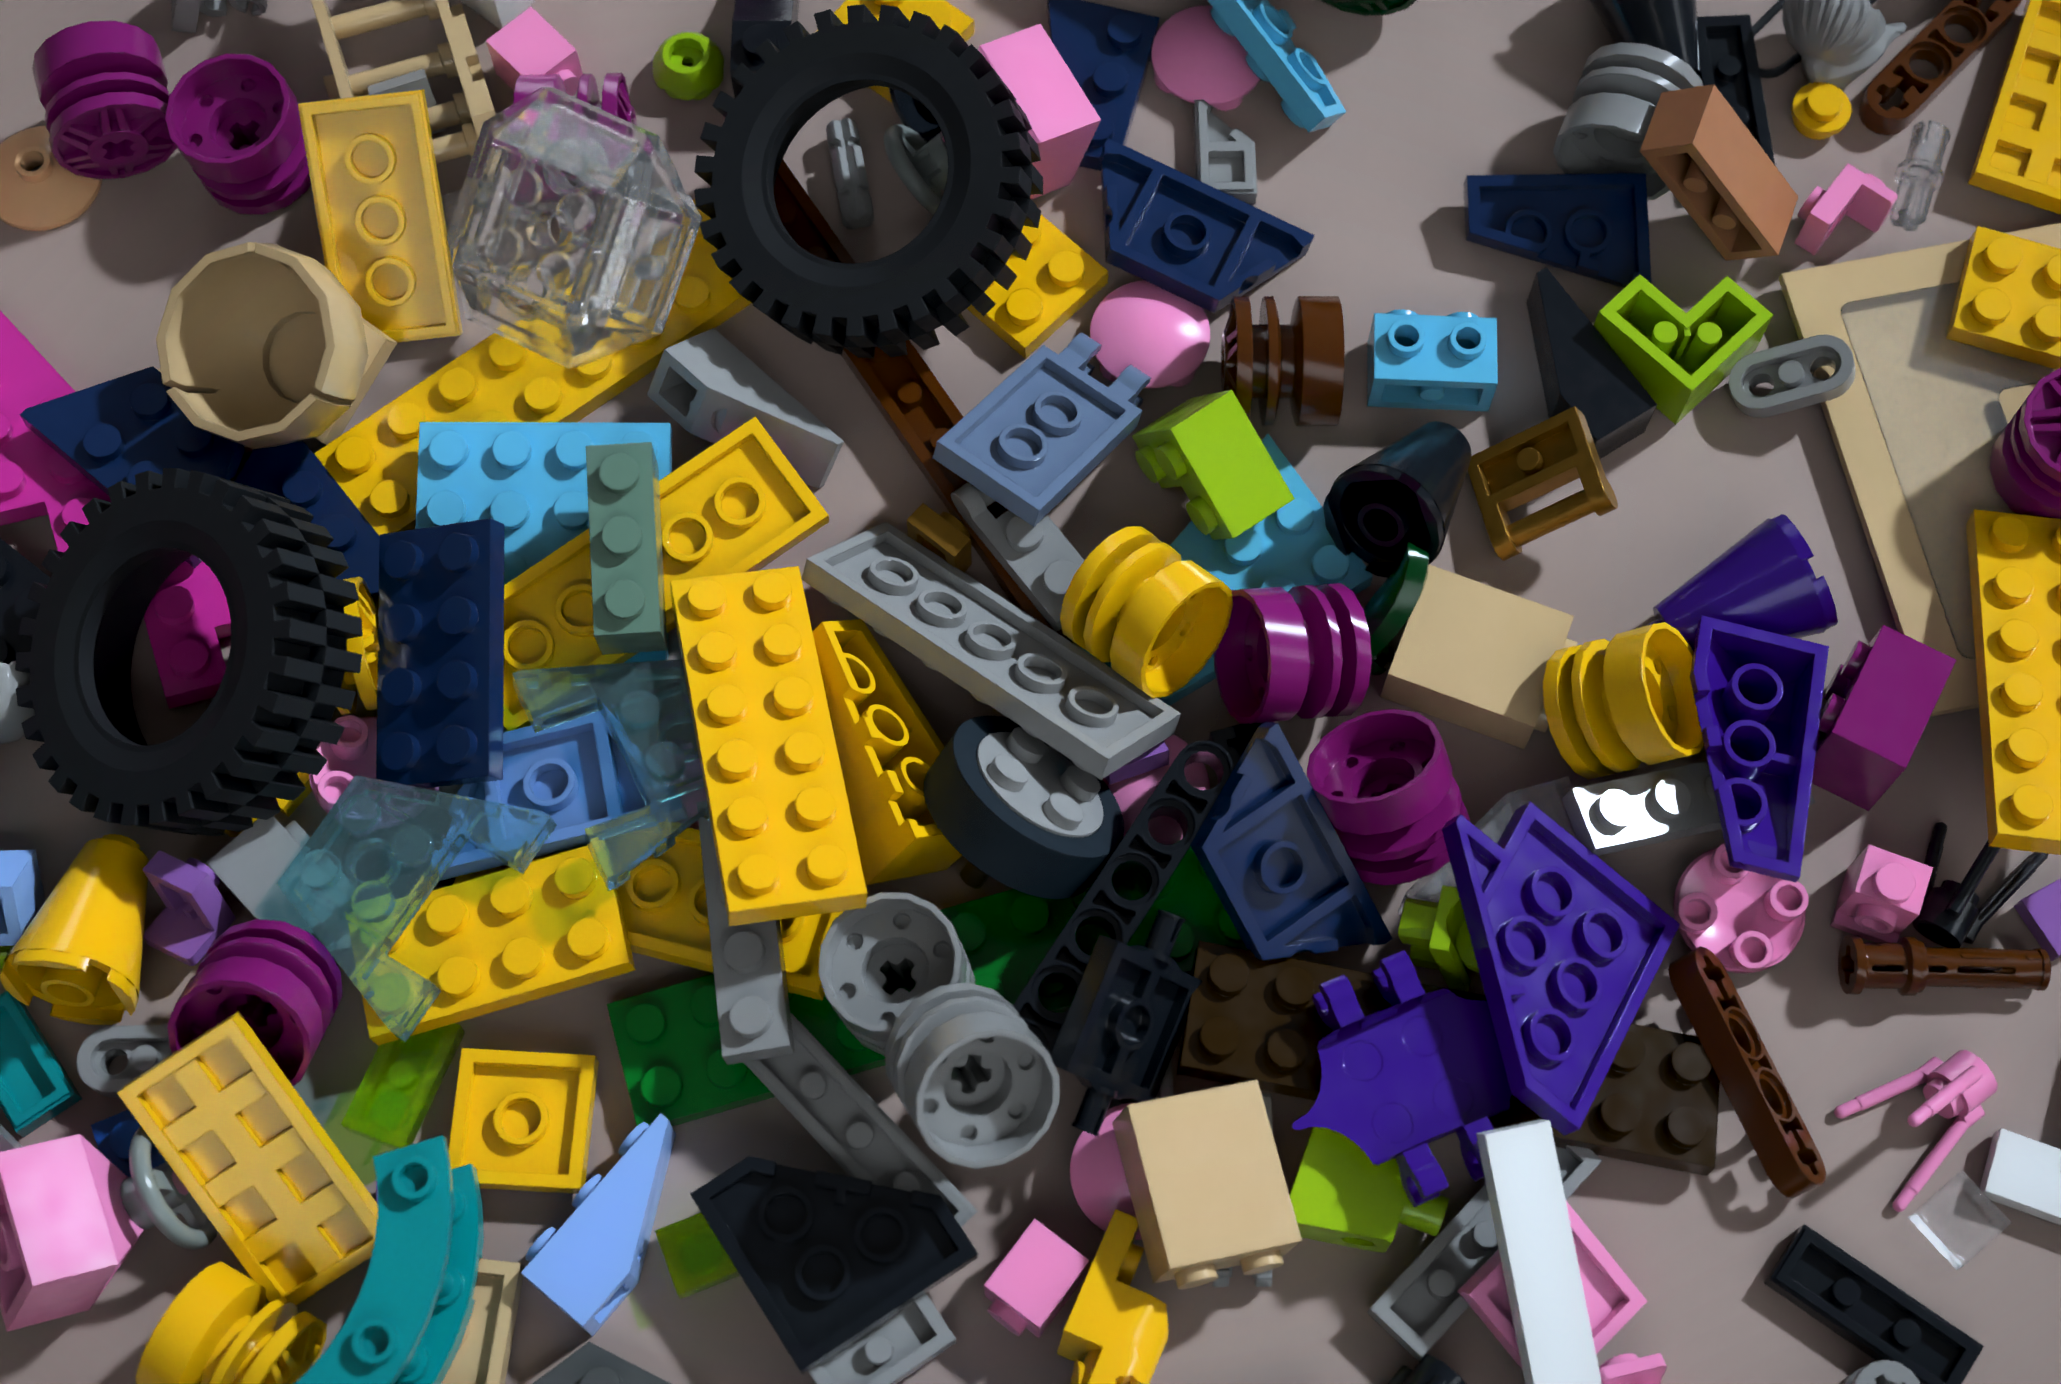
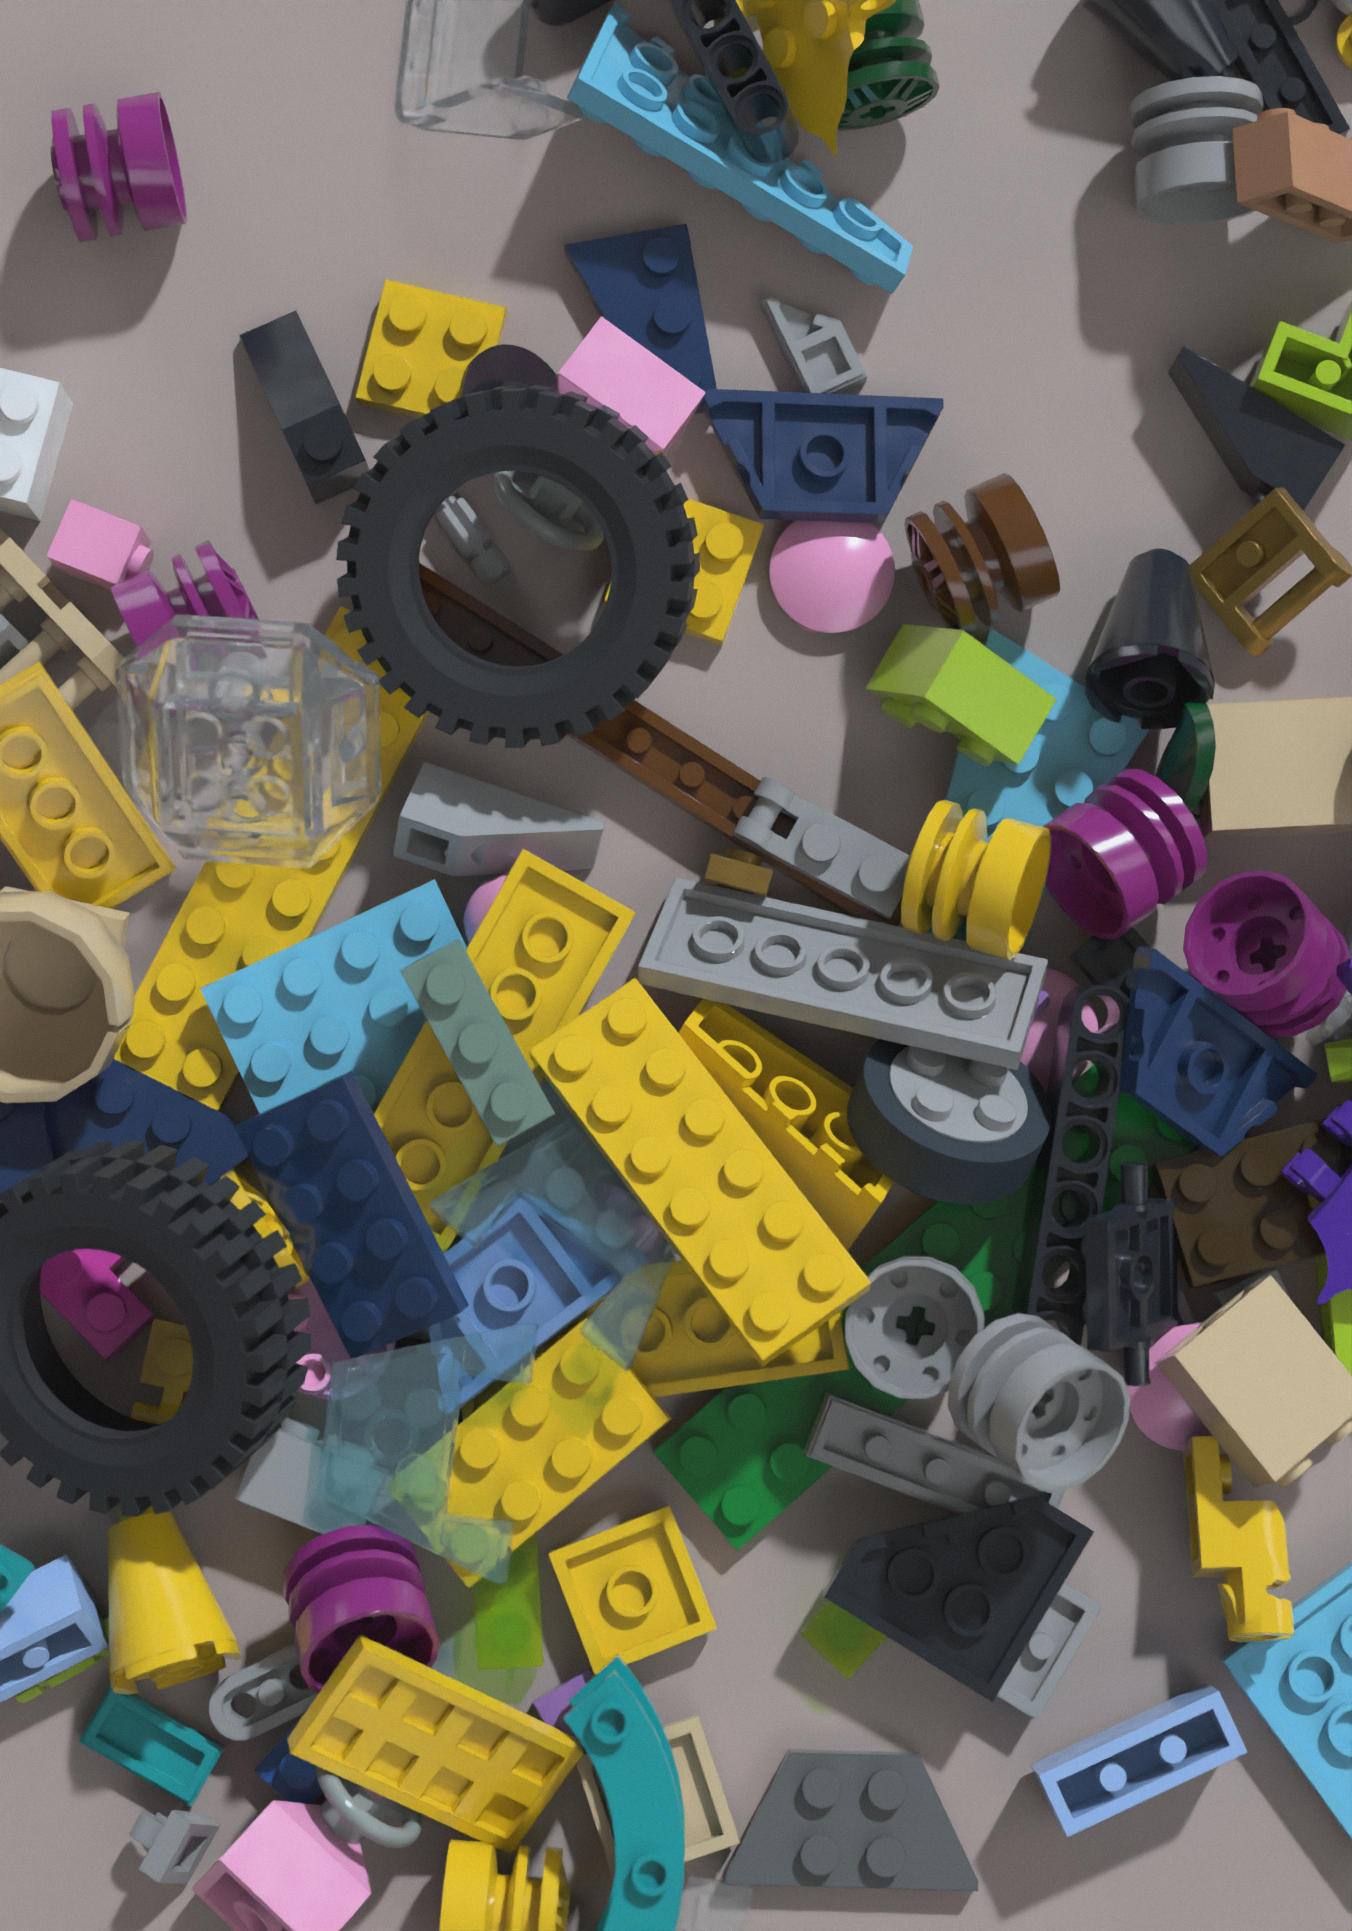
camera: 25 degrees left, 15 degrees up
medium lavender bracket [142,850,236,966] -> none
light blue slope [521,1113,676,1337] -> none
lime plate [652,32,725,101] -> none
light grey plate [697,803,795,1065] -> none
sand blue tile [933,332,1151,527] -> none
bright pink brick [984,1219,1090,1338] -> none
bright pink dish [1151,5,1261,111] -> none
medium azure brick [1367,309,1498,412] -> none
dark blue wing [1464,173,1652,288] -> none

